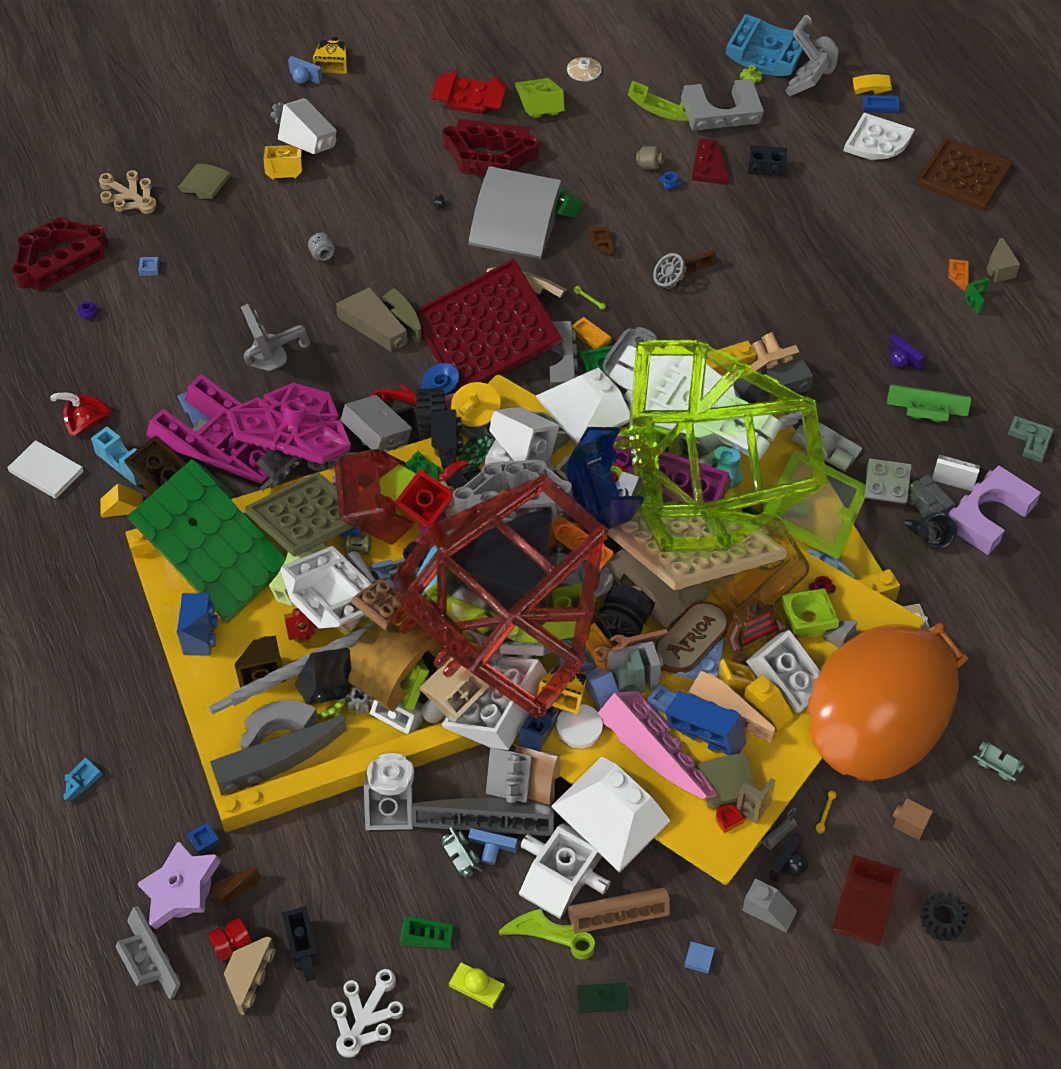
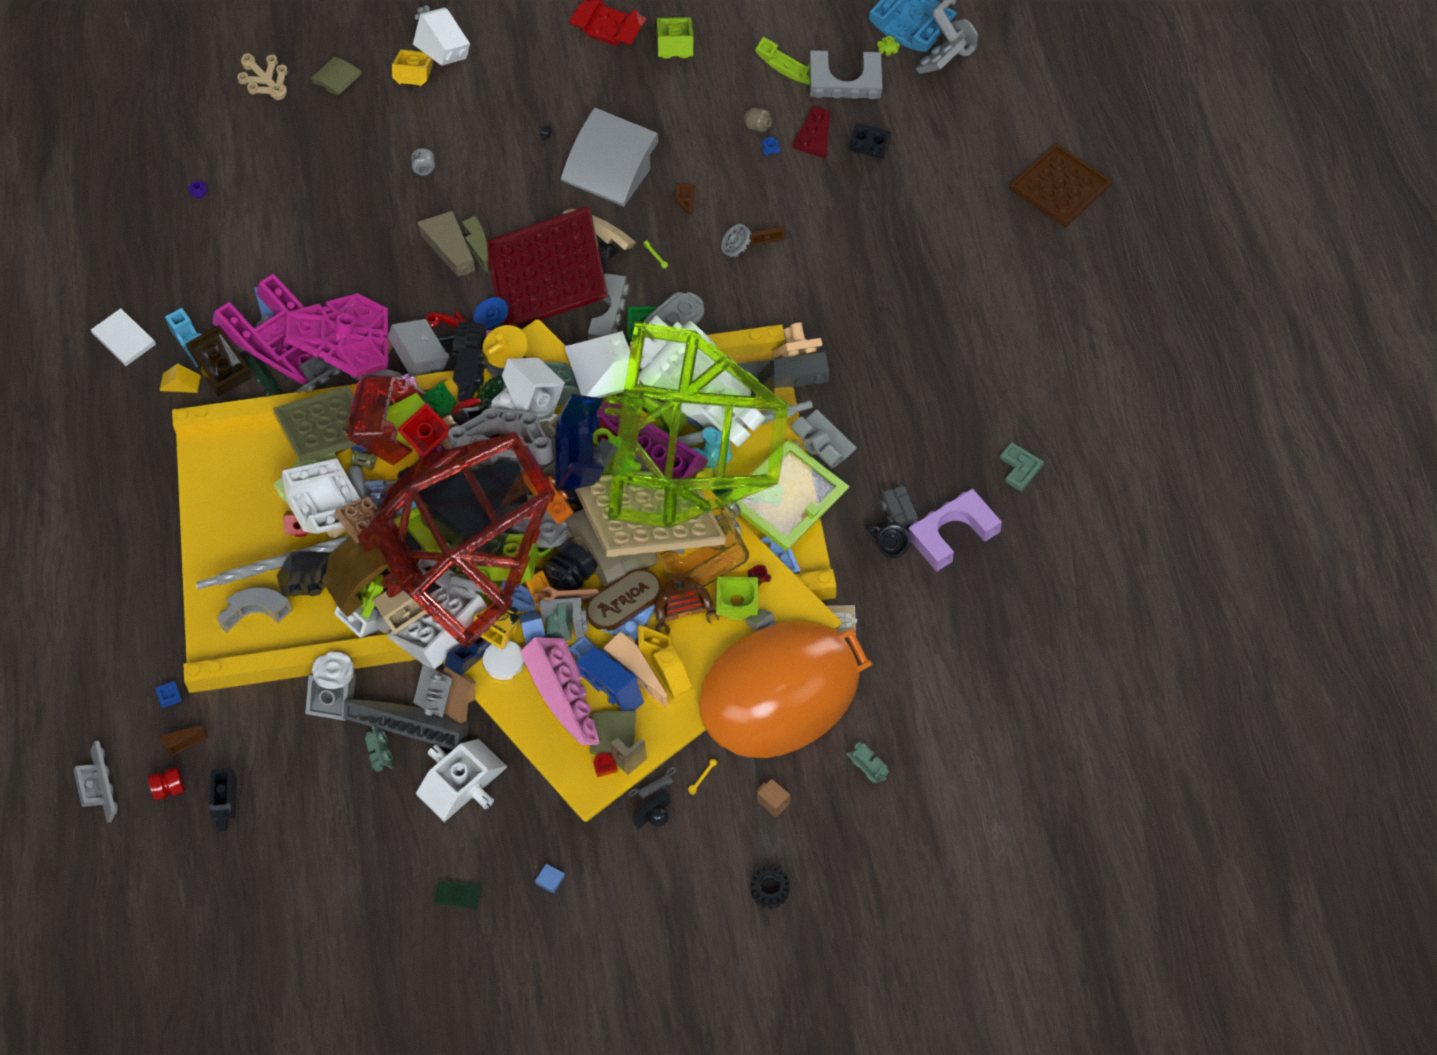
camera: 15 degrees right, 5 degrees up
dark red brick [11,217,108,292] -> none
red hat [50,392,112,436] -> none
dark azure slope [63,757,103,802] -> none
green piece [128,459,286,624] -> none
medium blue tile [138,257,160,276] -> none
lavender plate [138,842,221,929] -> none
blue slope [177,593,218,655] -> none
dark grey slope [210,715,347,795] -> none
tan slope [224,937,275,1015] -> none
dark brown slope [234,635,285,688] -> none
light grey plate [241,304,311,372] -> none
lime plant [320,698,346,719] -> none
white plant [331,969,403,1058] -> none
light grey gear [346,687,374,715] -> none
green slope [399,916,454,949] -> none
dark red brick [442,119,539,176] -> none
neon yellow tile [449,963,505,1009] -> none
medium blue tile [468,828,519,865] -> none
lime piece [499,909,595,960] -> none
white slope [551,757,671,873] -> none
green slope [556,187,584,218] -> none
tan dish [567,57,602,82] -> none
medium nougat brick [568,887,670,934] -> none
light orange tile [571,317,612,349] -> none
light grey slope [742,879,797,933] -> none
white slope [746,630,821,713] -> none
clear red slope [832,854,901,946] -> none
white plate [844,113,915,160] -> none
yellow slope [853,74,892,95] -> none
blue tile [863,96,900,114] -> none
light grey bracket [864,458,911,504] -> none
bright green bracket [887,385,971,422] -> none
dark purple tile [889,334,924,371] -> none
white slope [932,455,980,491] -> none
orange tile [948,259,969,291] -> none
green bracket [965,278,990,315] -> none
dark tan slope [987,238,1020,283] -> none

